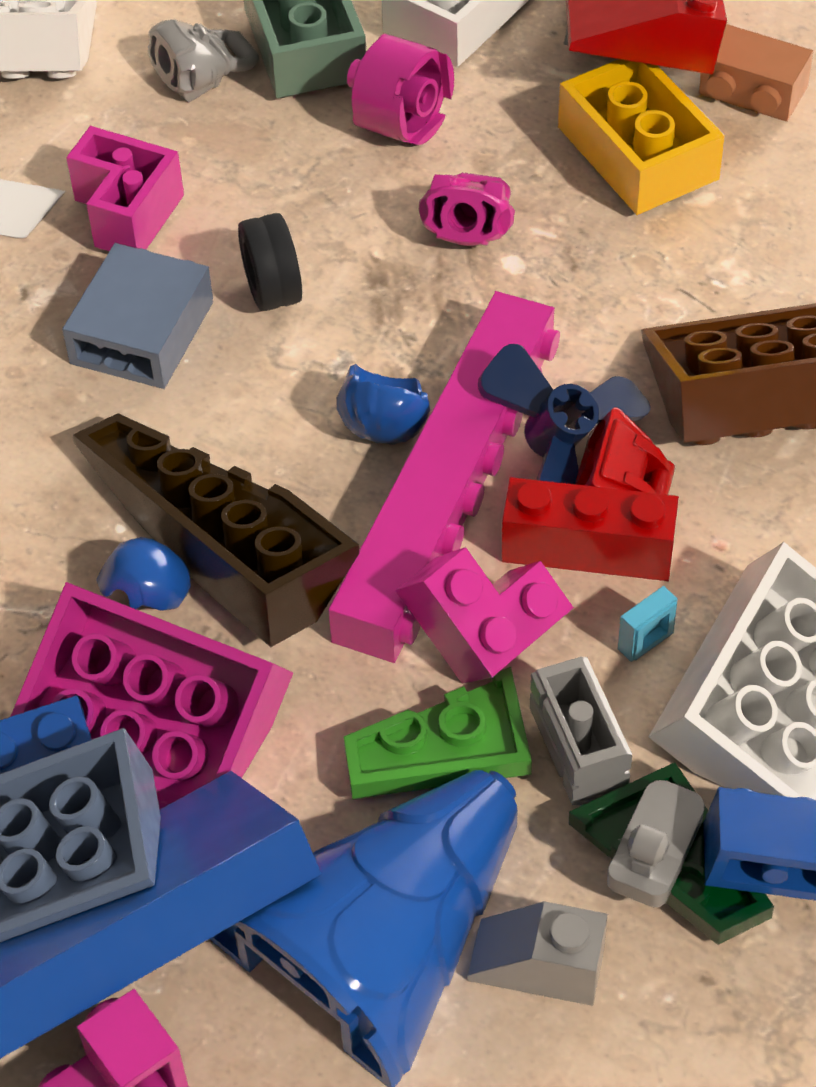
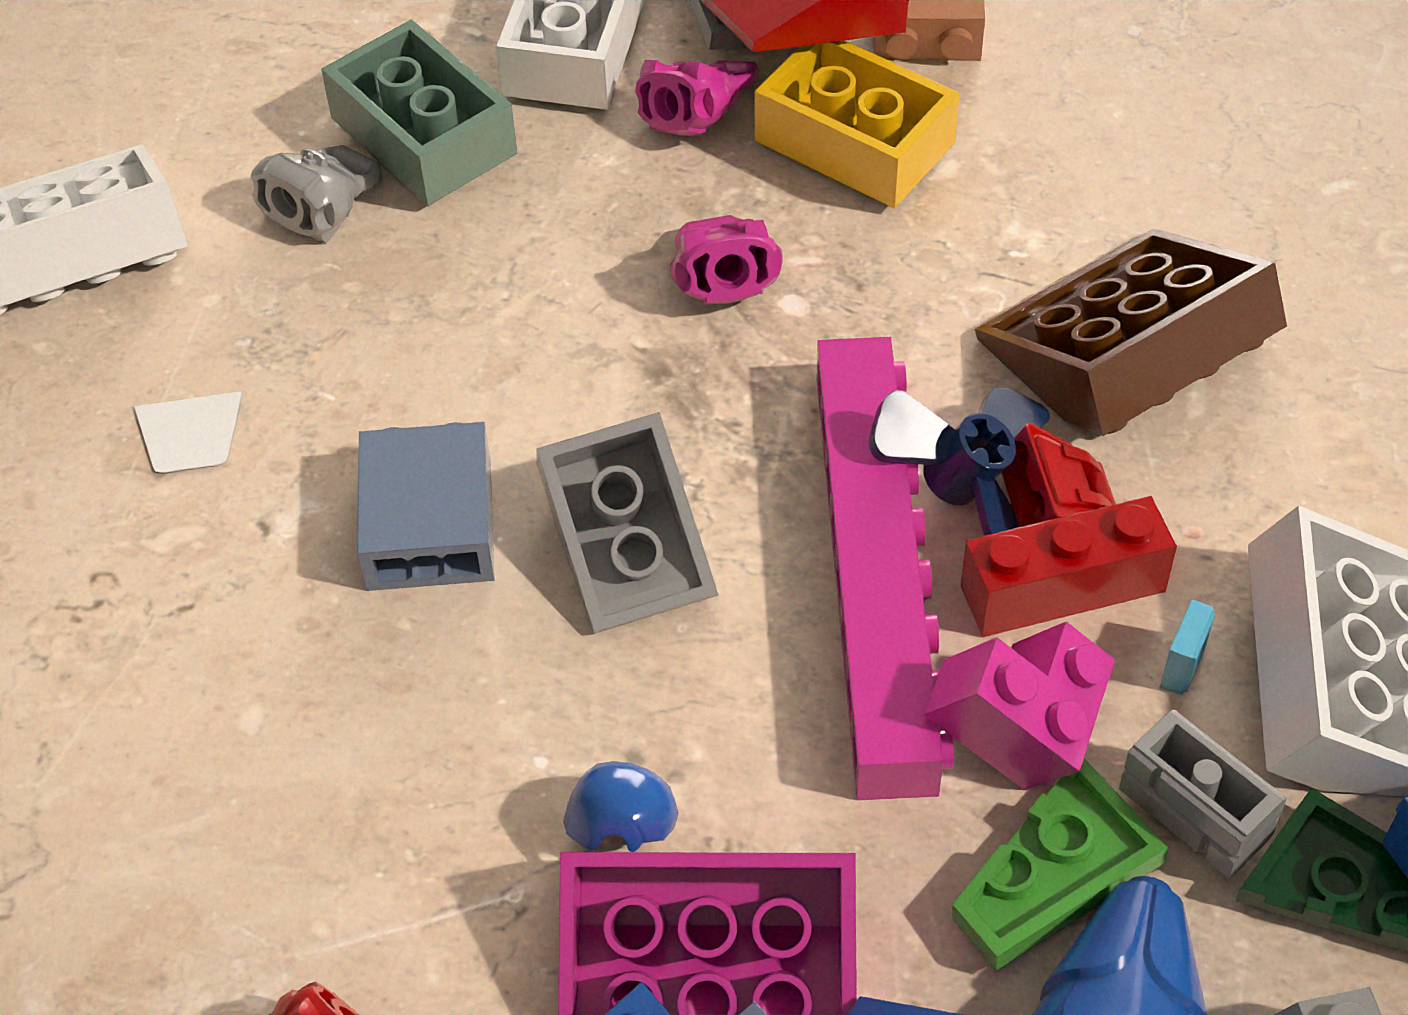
camera: 25 degrees left, 0 degrees up
dark pink brick [66,126,184,251] -> none
dark brown wedge [73,413,360,647] -> none
black tyre [238,213,302,311] -> none
blue hair [336,364,430,445] -> none
dark pink brick [347,34,454,145] -> none
light grey piece [607,780,704,908] -> none
none -> light grey slope [536,412,718,634]
none -> dark pink piece [635,60,760,136]

